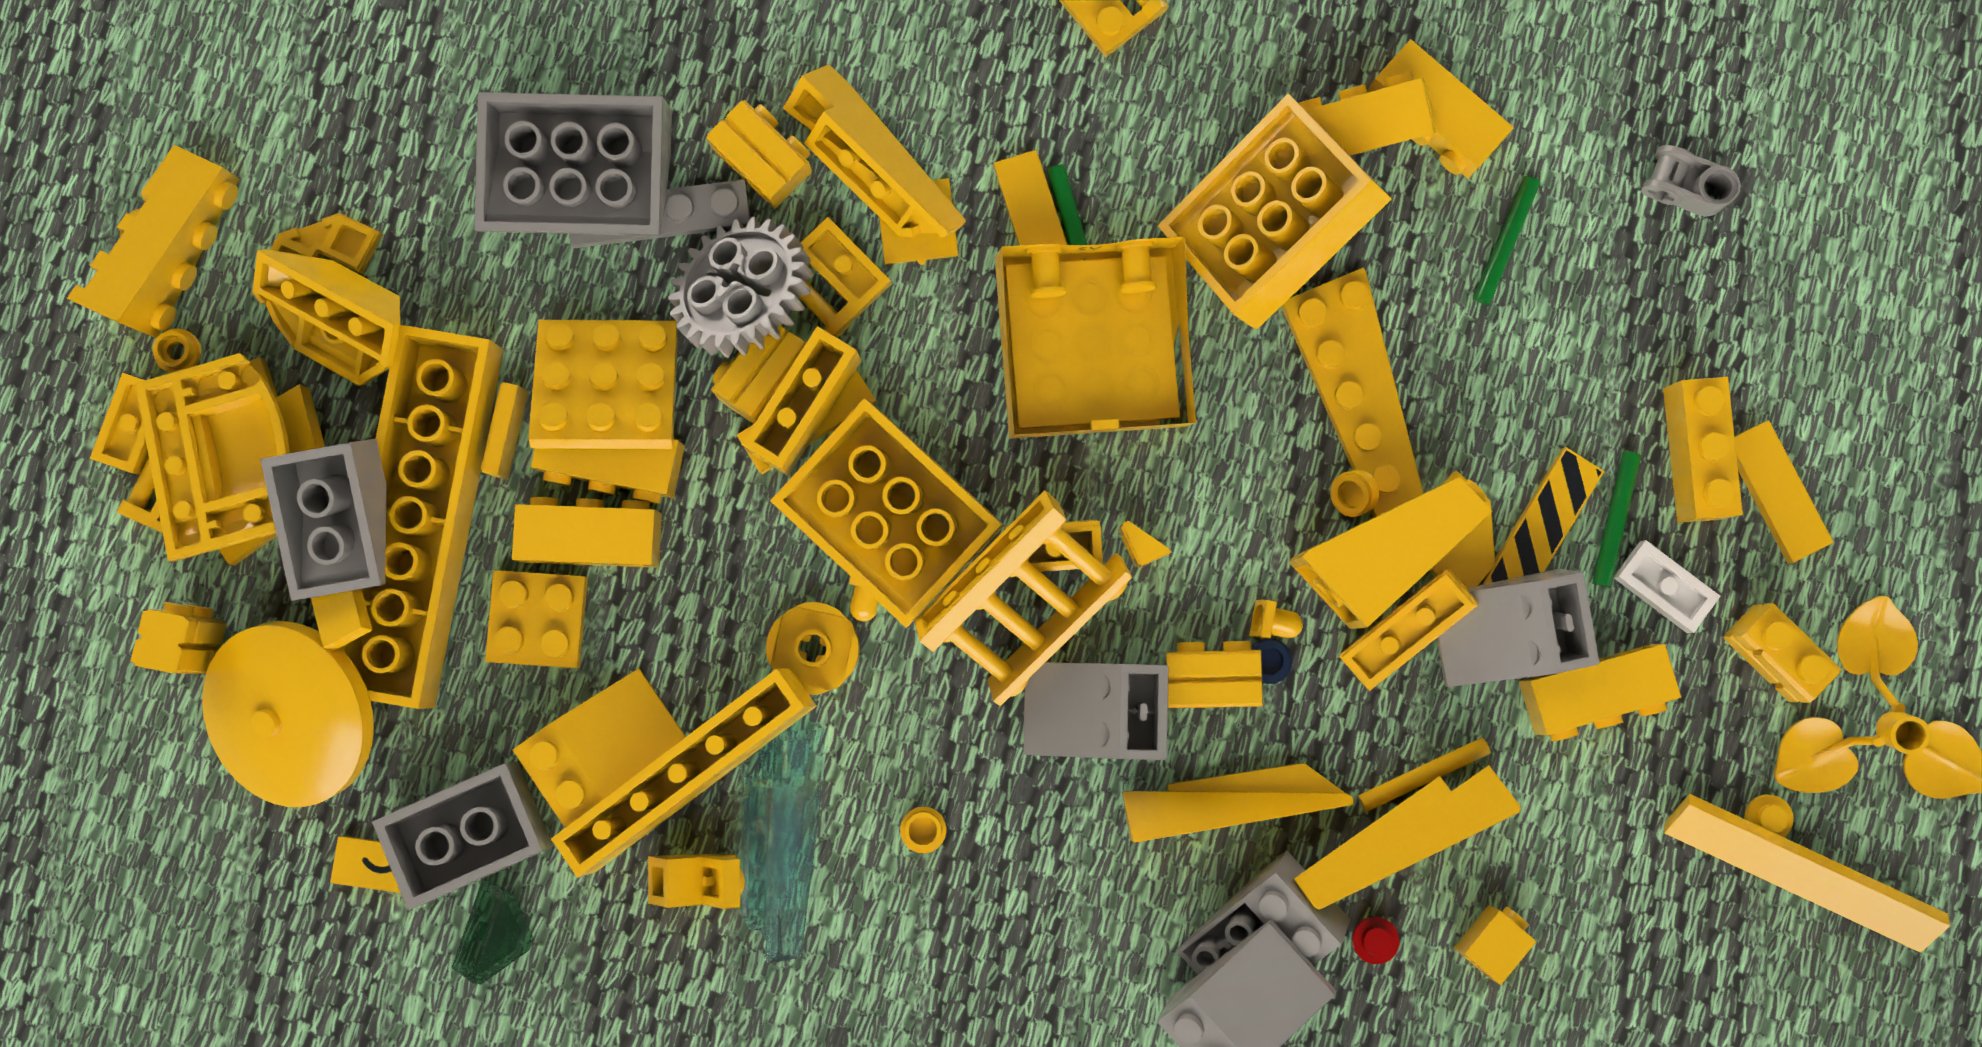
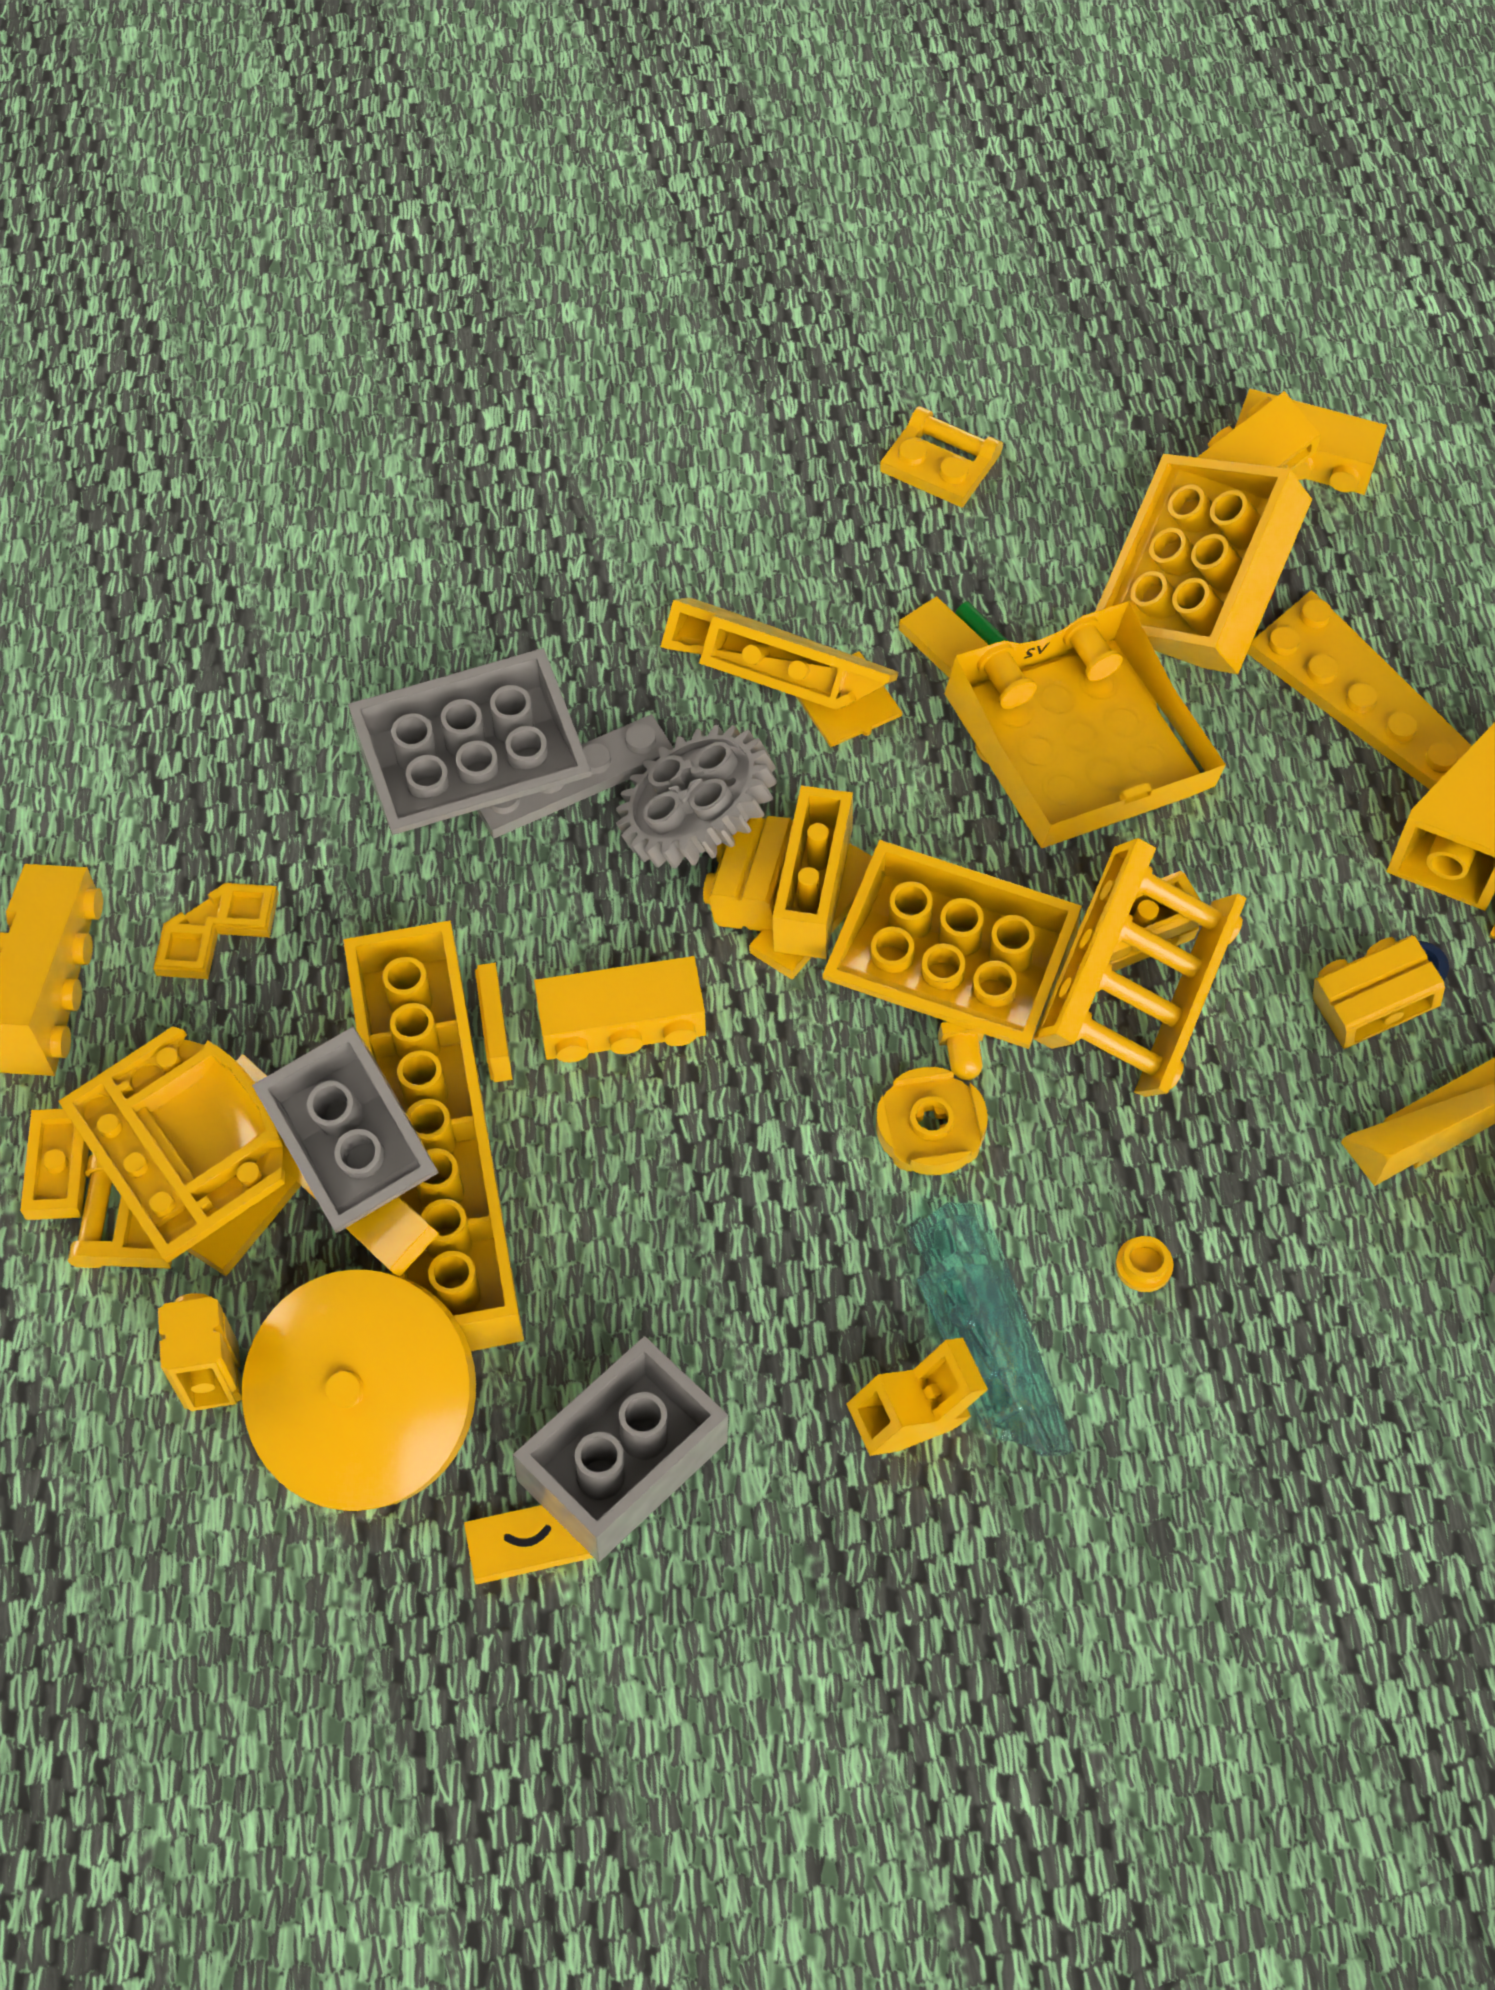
camera: 20 degrees left, 25 degrees down
yellow plate [153,328,202,373] -> none
yellow wedge [252,249,400,386] -> none
clear green slope [451,879,534,985] -> none
yellow plate [485,570,588,668] -> none
yellow brick [512,497,662,568] -> none
yellow slope [512,668,686,828] -> none
yellow plate [528,319,678,449] -> none
yellow brick [551,668,817,878] -> none
yellow brick [706,100,812,210] -> none
yellow plate [798,217,892,338] -> none
light grey slope [1023,662,1168,760] -> none
yellow slope [1118,521,1172,568] -> none
yellow piece [1249,600,1303,638] -> none
yellow tile [1330,469,1379,517] -> none
green bar [1473,176,1540,306] -> none

